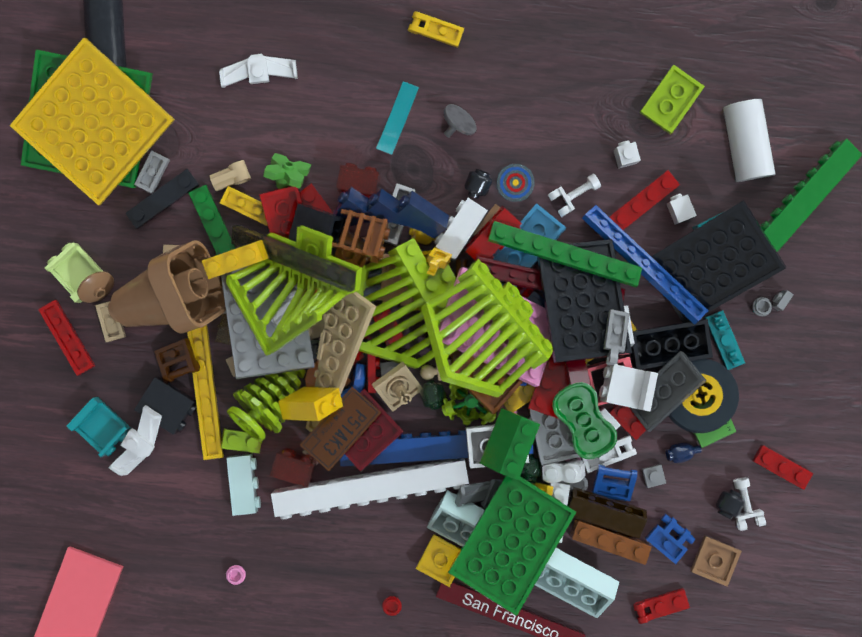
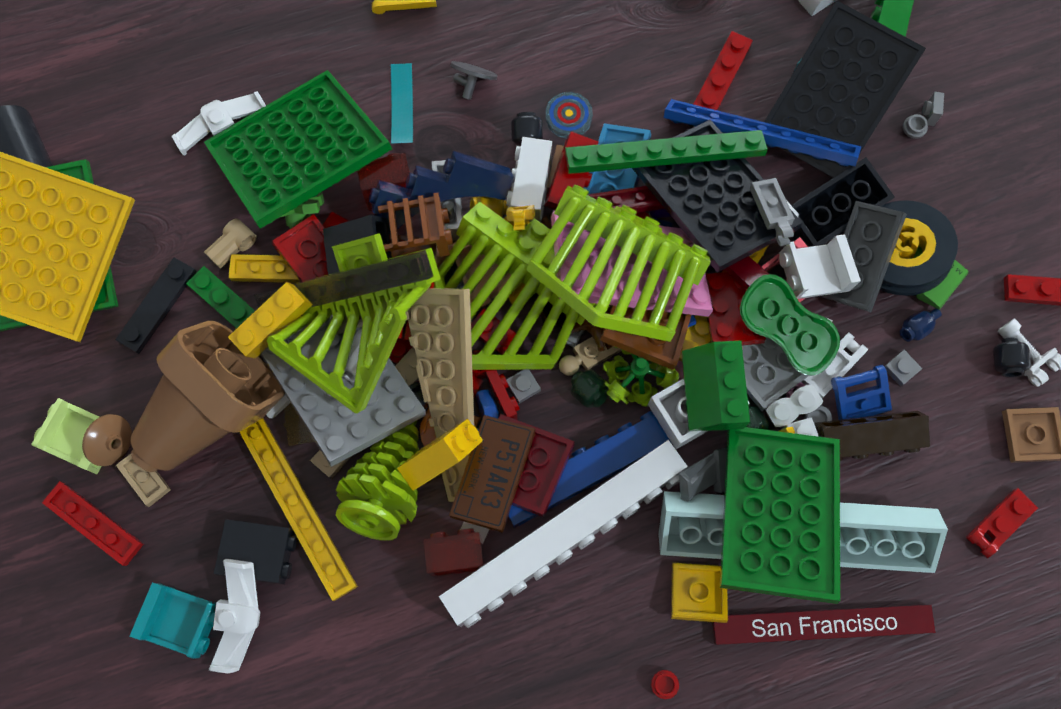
camera: 25 degrees left, 15 degrees down
light grey plate [134,150,170,193] -> none
reddish brown plate [154,338,200,383] -> none
lime plate [221,428,262,454] -> none
light aqua brick [227,454,261,516] -> none
tan plate [372,362,423,412] -> none
white bar [548,173,601,217] -> none
dark orange brick [570,519,652,565] -> none
red plate [609,404,646,440] -> none
white brick [613,140,641,169] -> none
blue plate [645,514,695,564] -> none
white brick [667,193,697,224] -> none
teal plate [704,310,745,370] -> none
none -> green plate [204,70,392,229]

